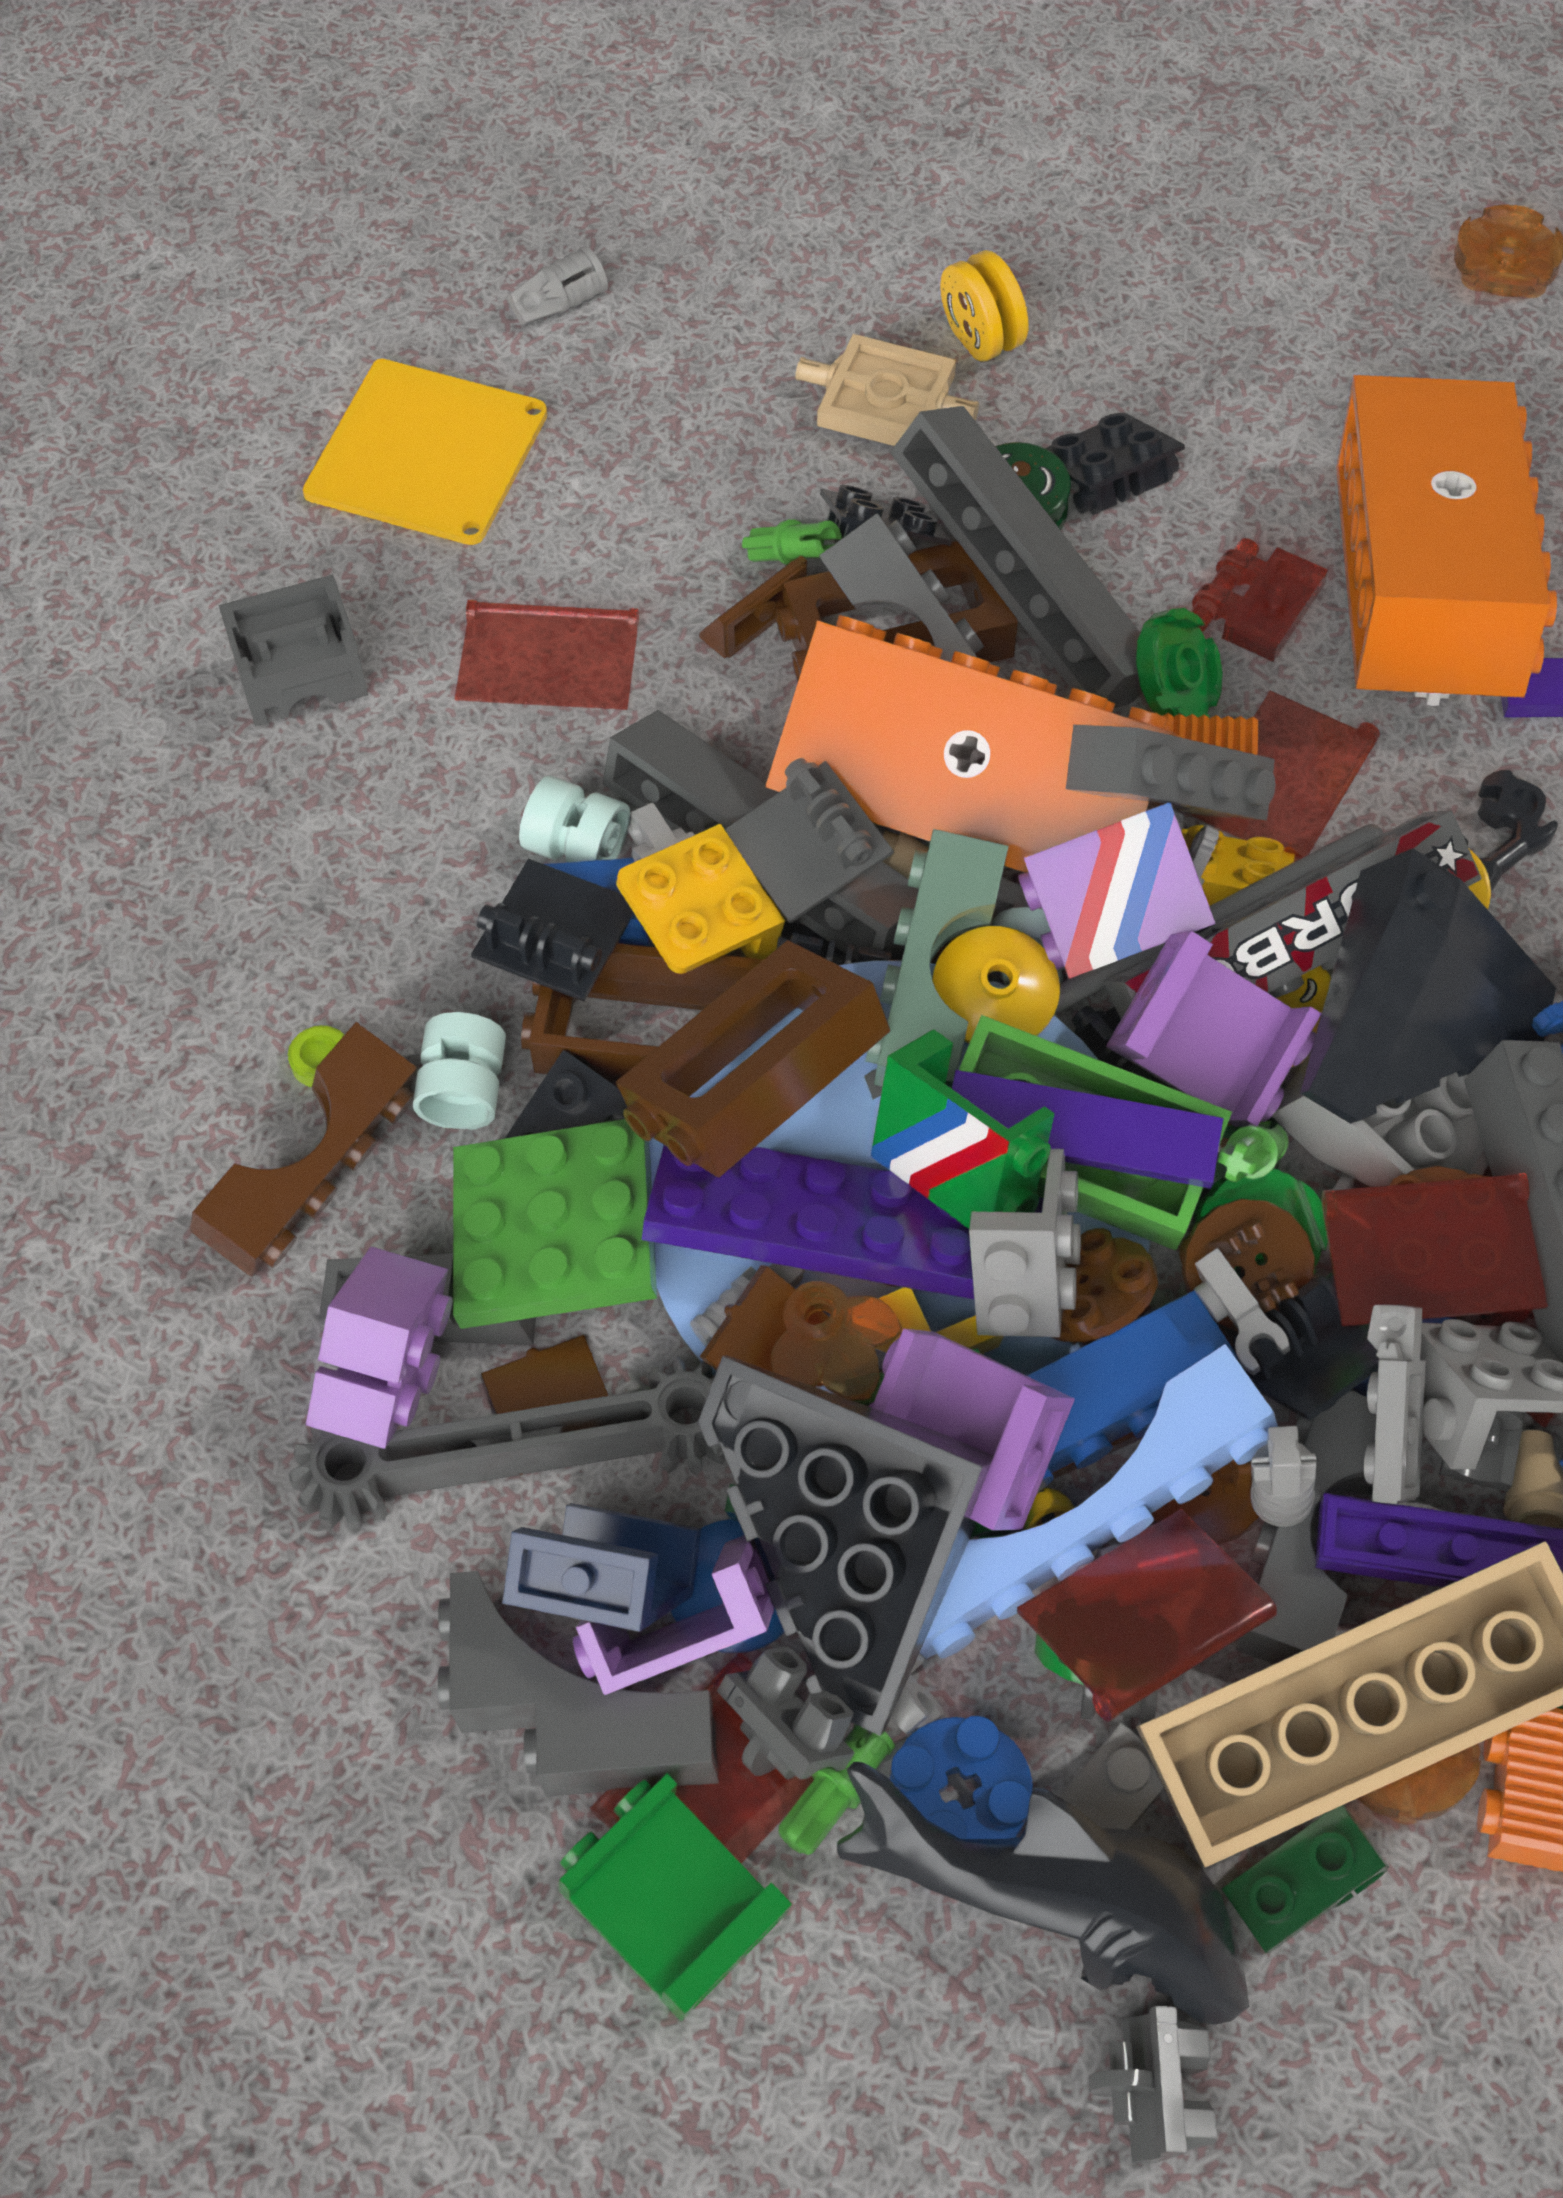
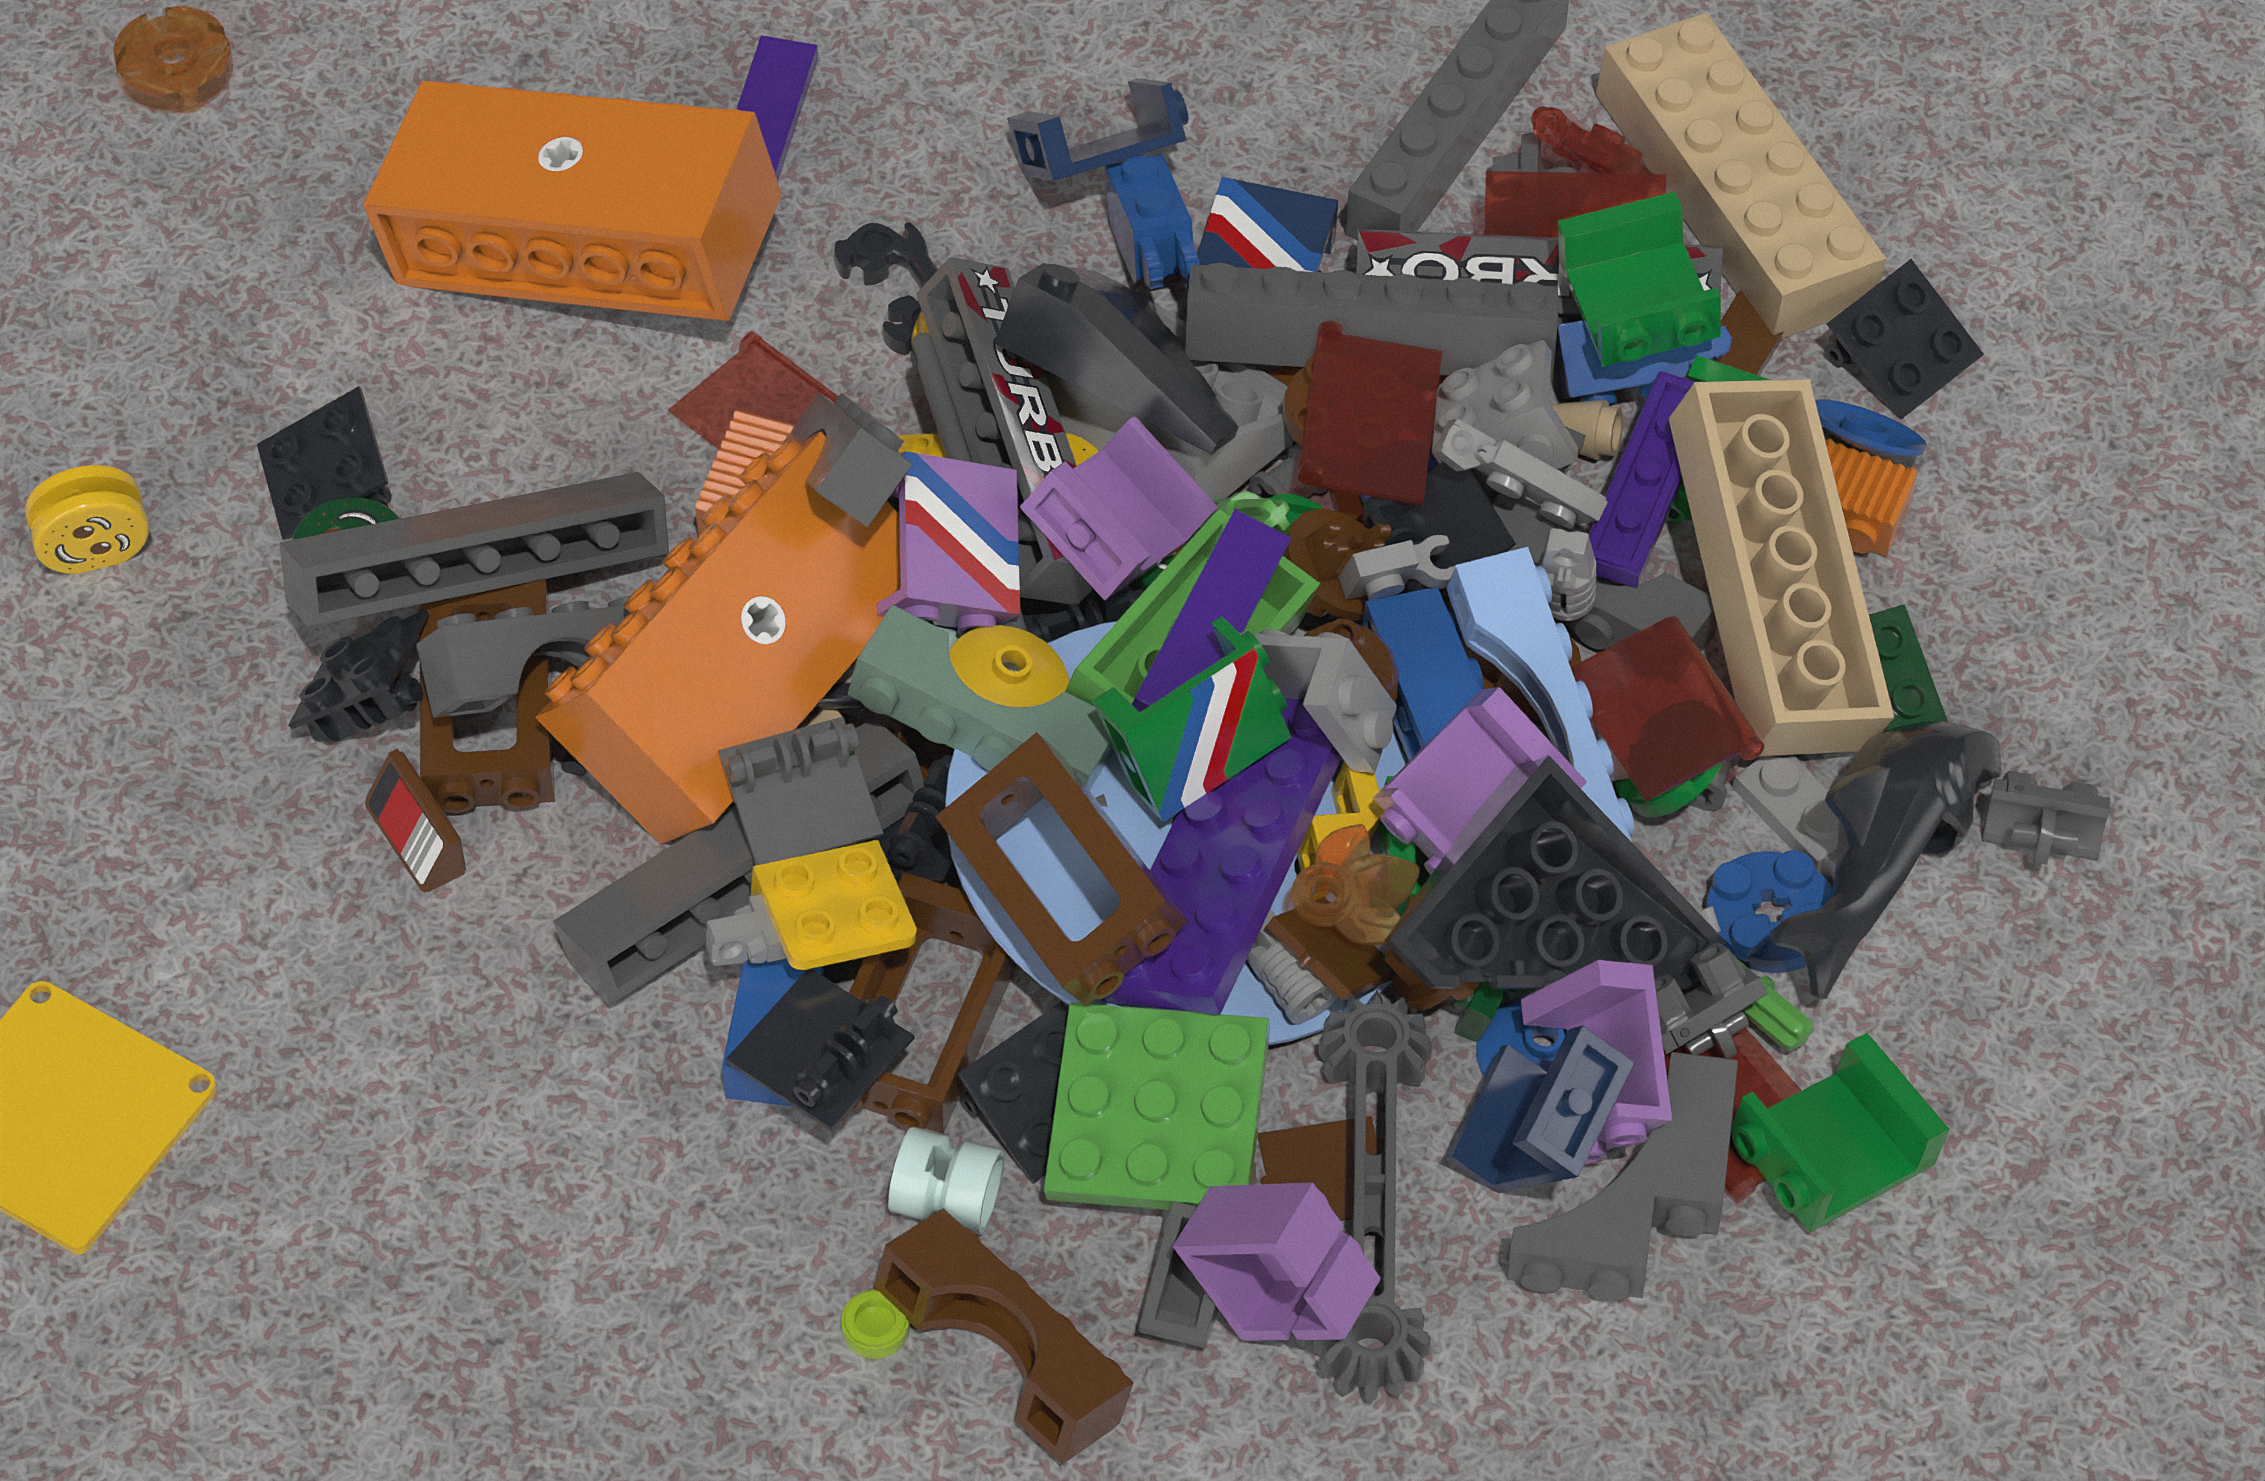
camera: 80 degrees left, 5 degrees down
dark grey piece [219,574,368,726] -> none
clear red piece [455,599,639,710] -> none
light aqua wheel [519,775,630,862] -> none
bright green axle [742,519,842,565] -> none
tan plate [795,334,979,446] -> none
green tile [1136,608,1223,717] -> none
clear red plate [1191,538,1328,662] -> none

